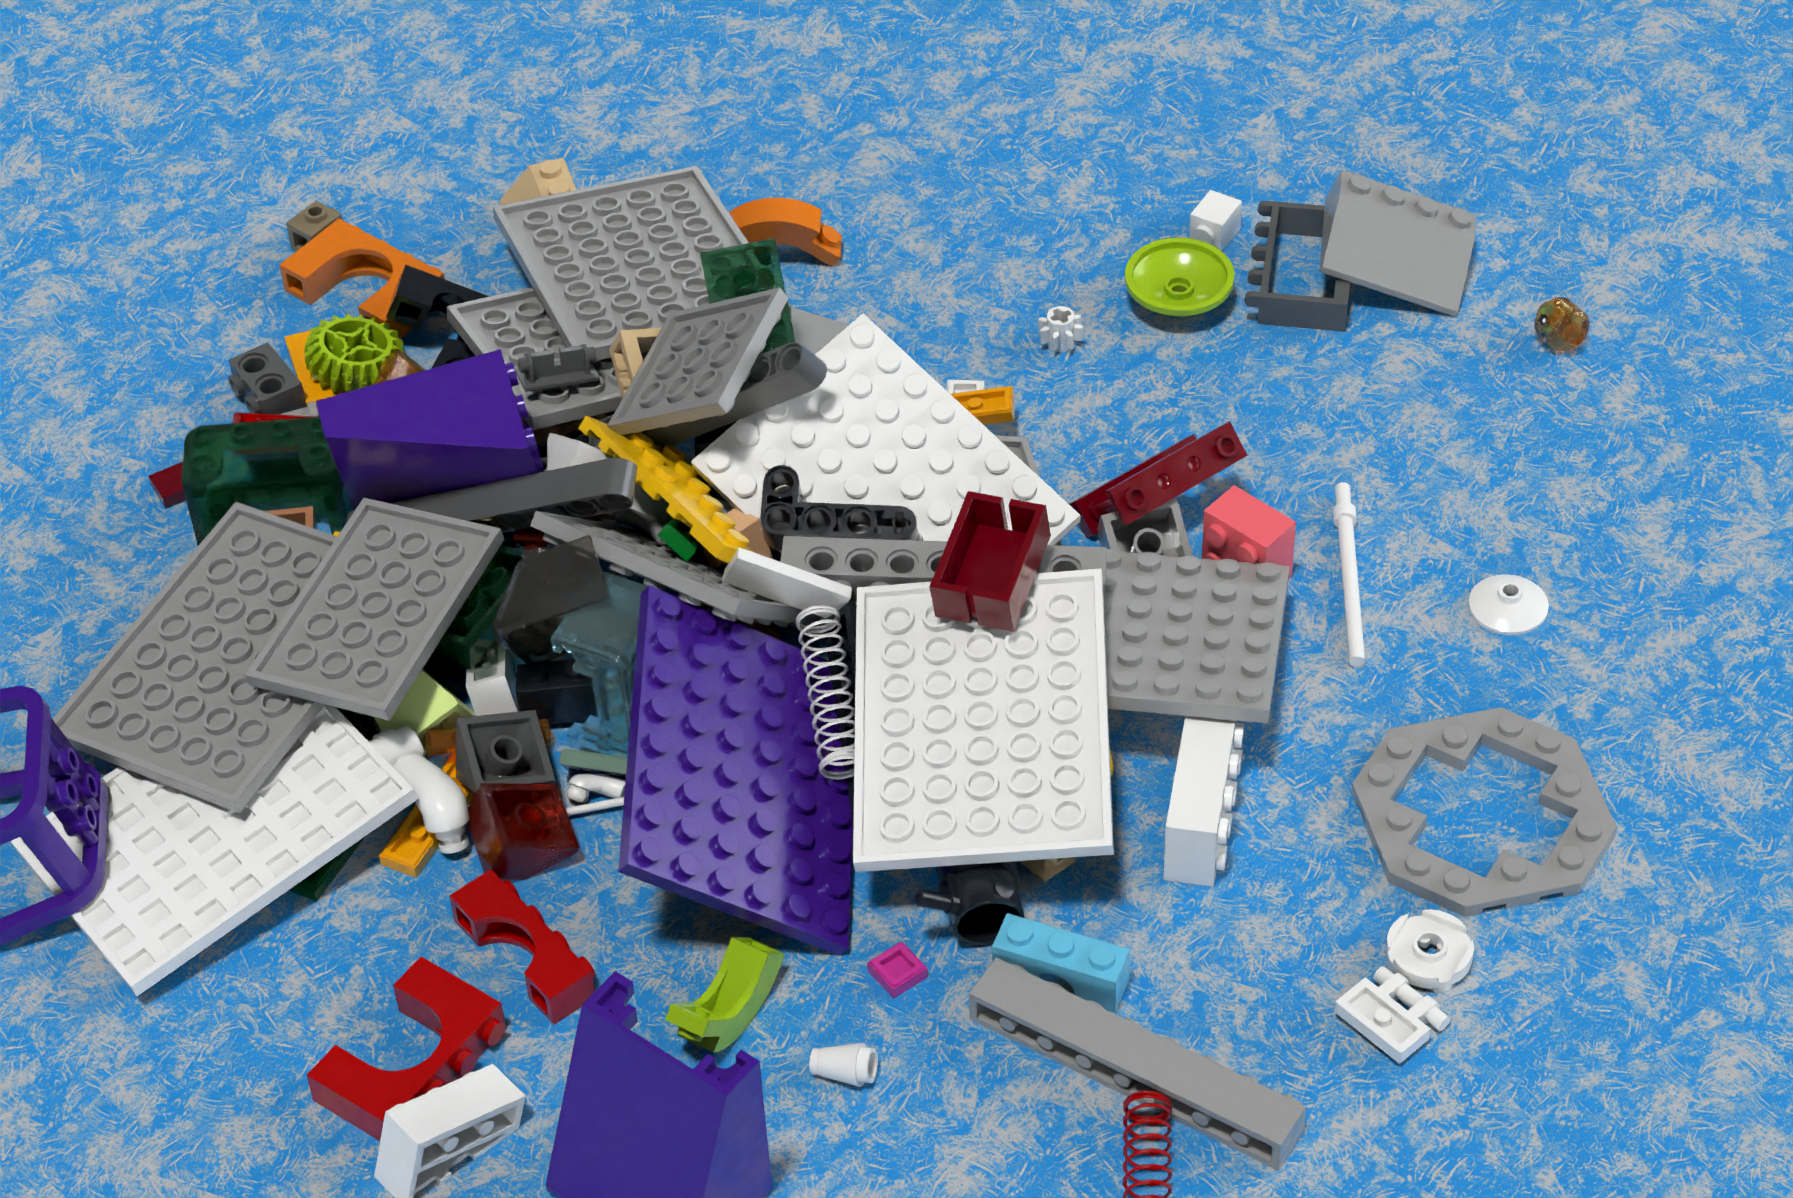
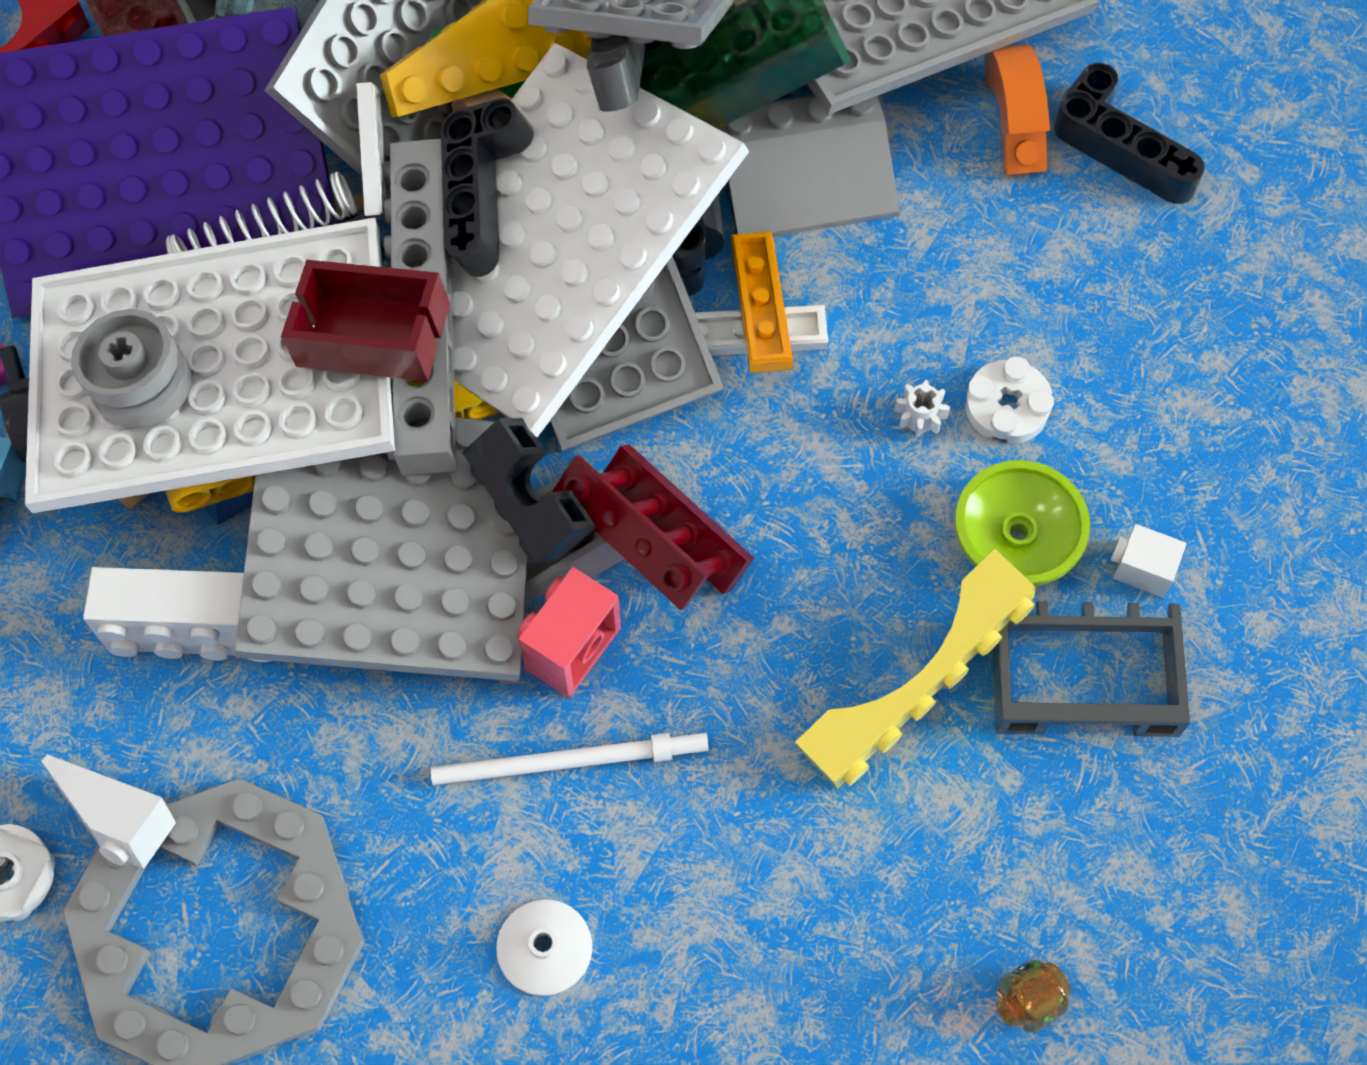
camera: 80 degrees right, 20 degrees up
light grey slope [1319,170,1476,317] -> none
none -> white slope [41,754,176,869]
none -> light grey wheel [71,309,192,429]
none -> black arch [462,418,596,563]
none -> light yellow arch [795,549,1035,788]
none -> white plate [965,357,1054,444]
none -> black beam [1054,63,1205,204]

